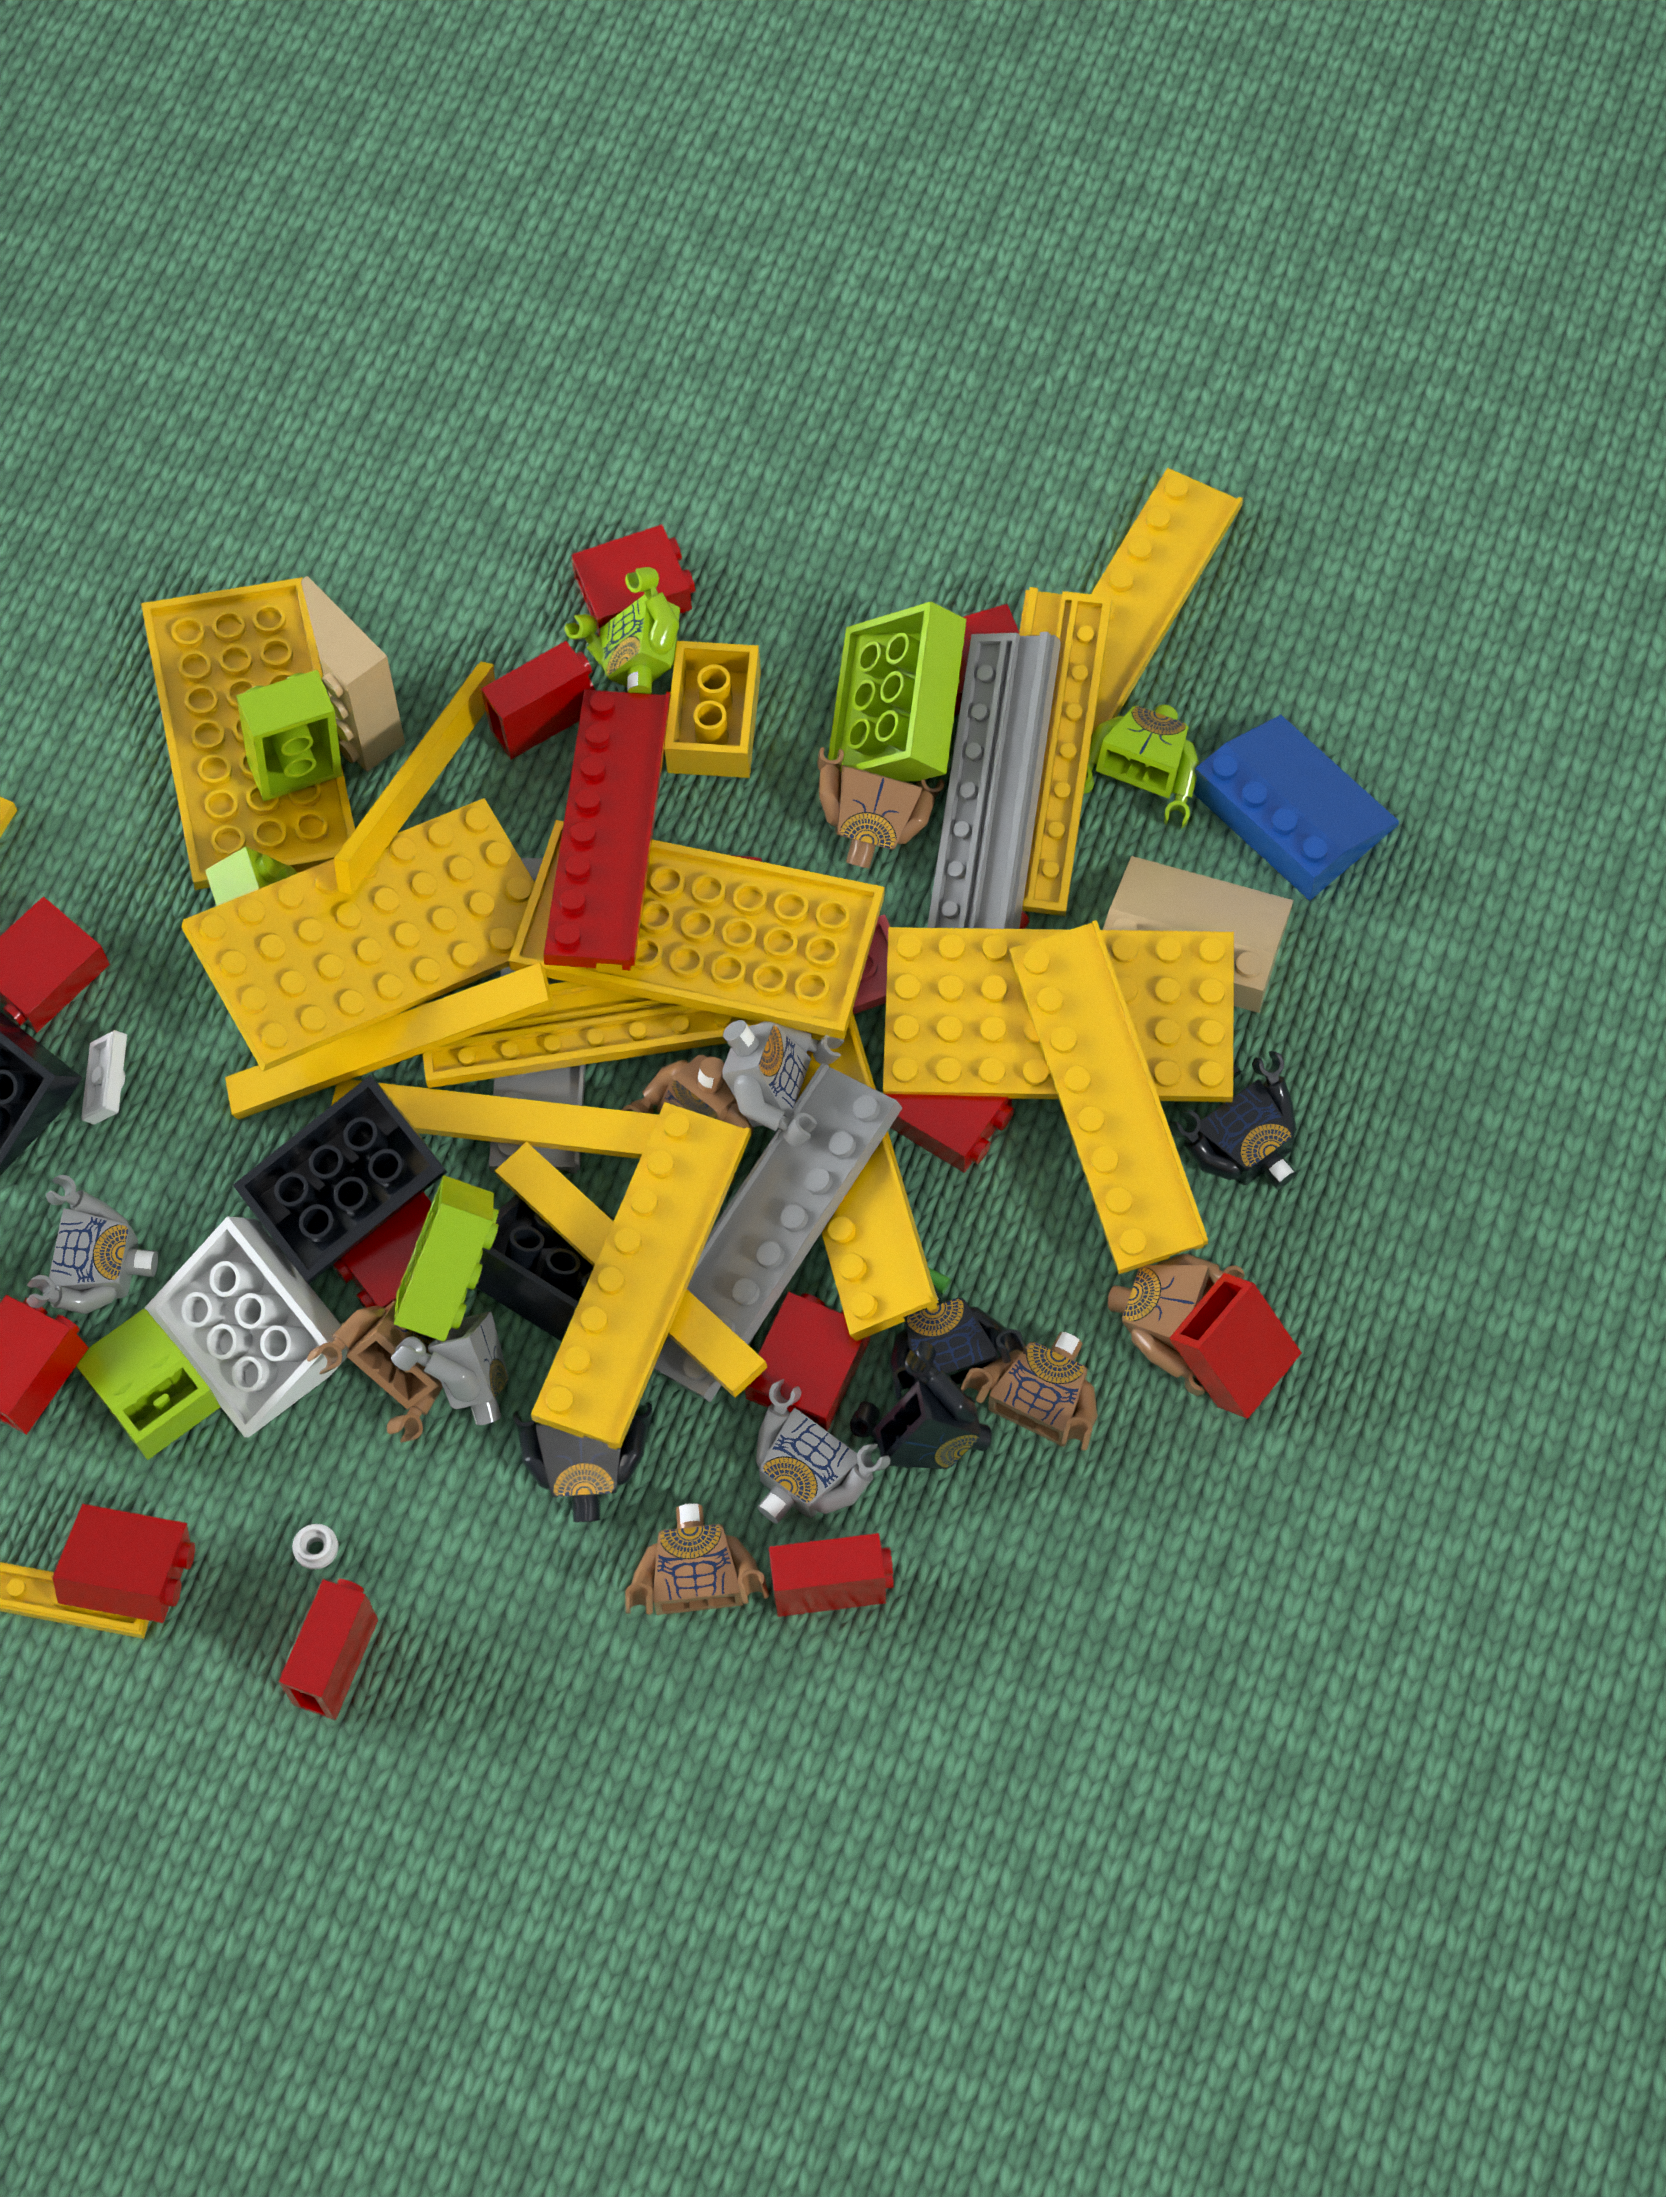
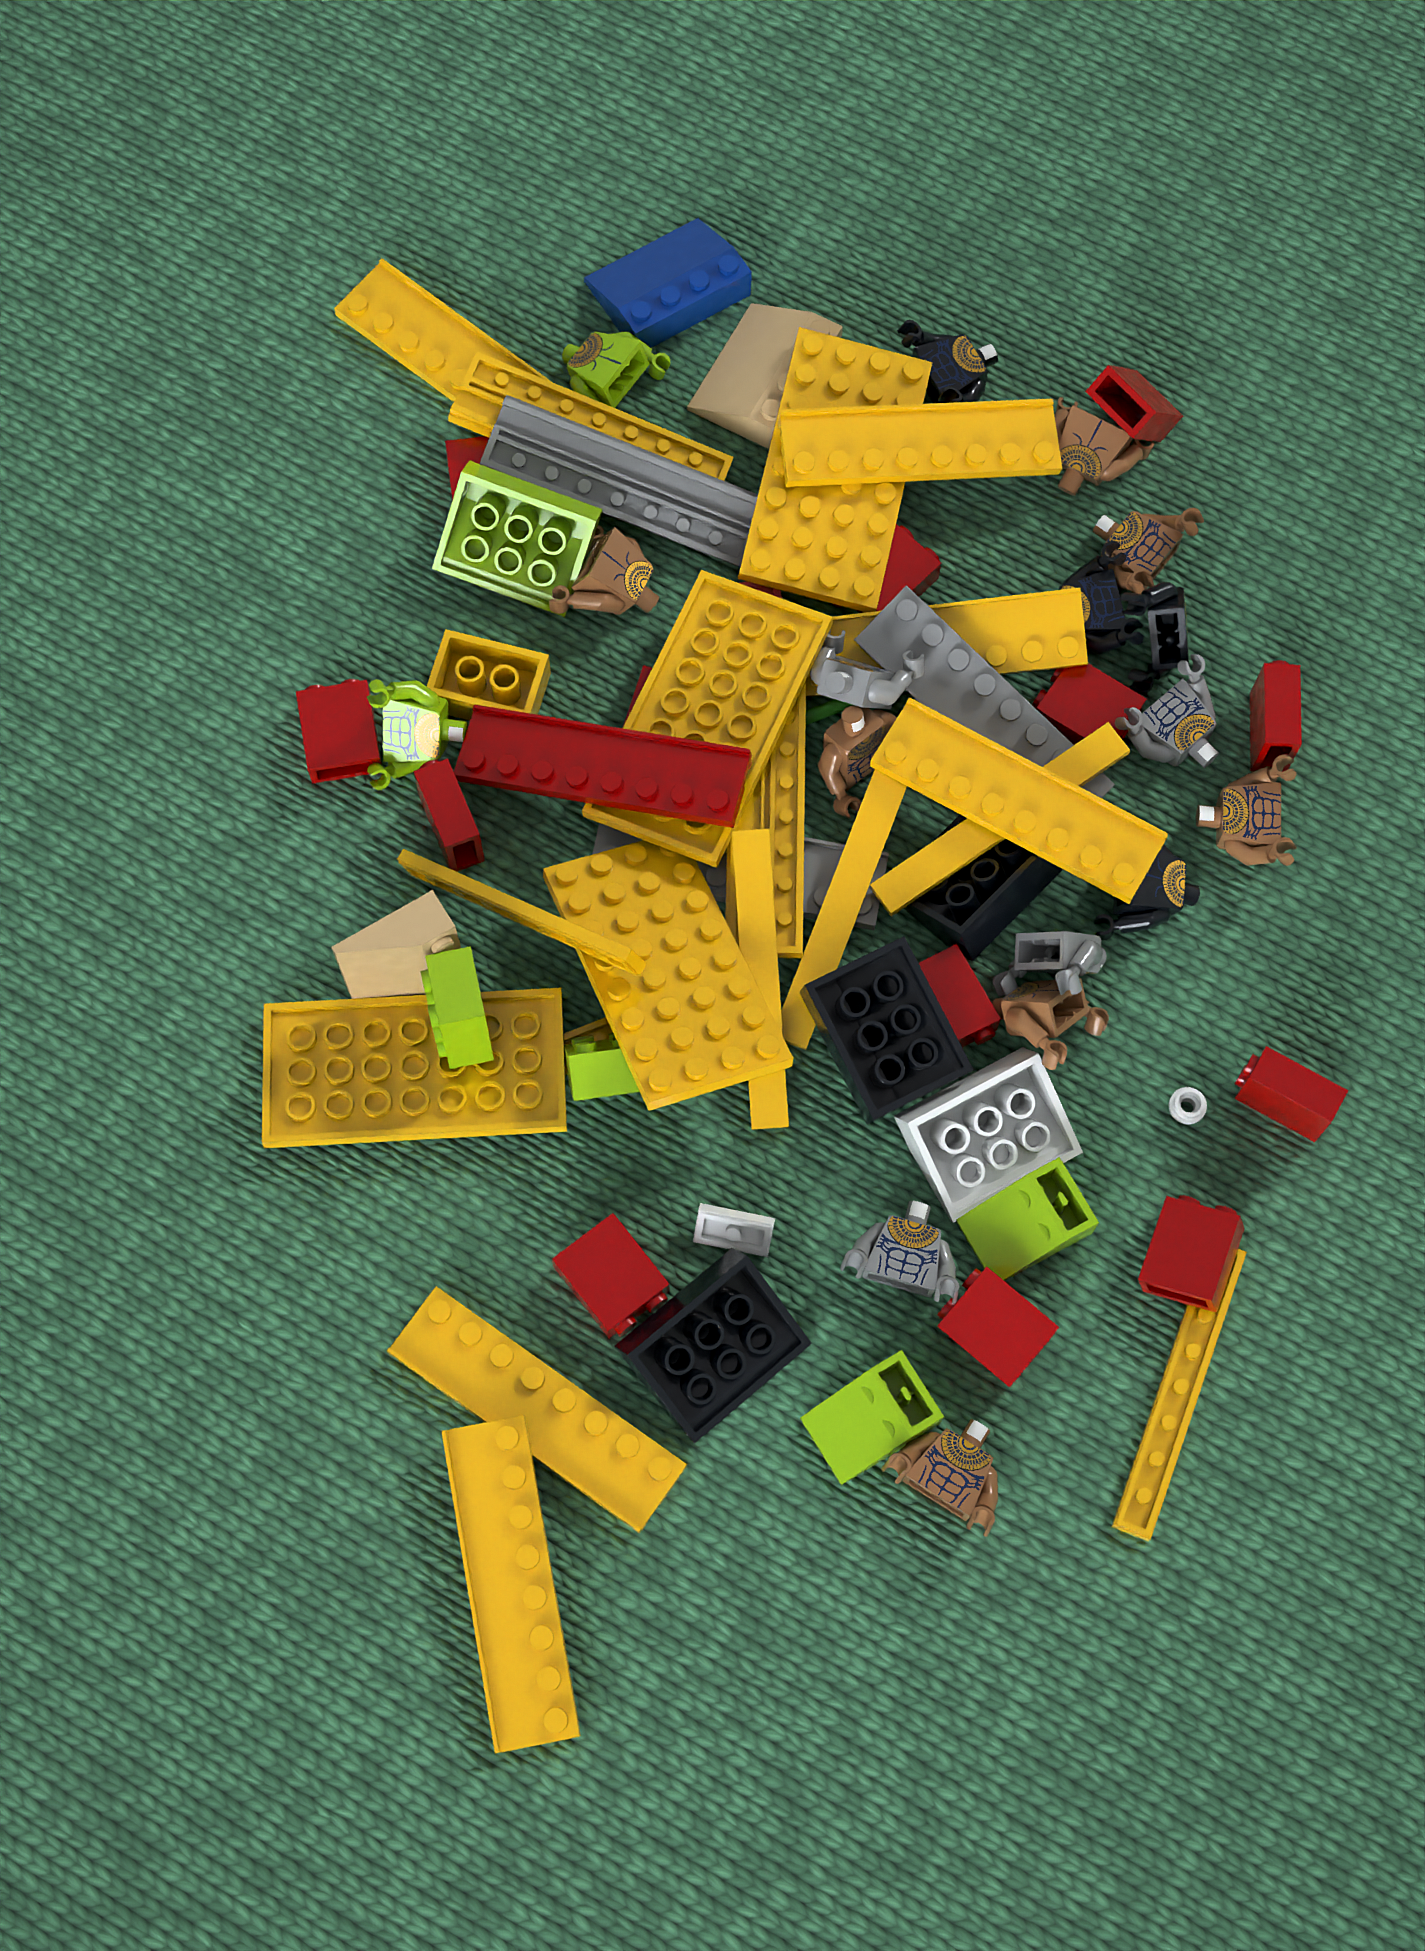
camera: 85 degrees left, 5 degrees up
lime brick [394,1175,499,1342] -> none

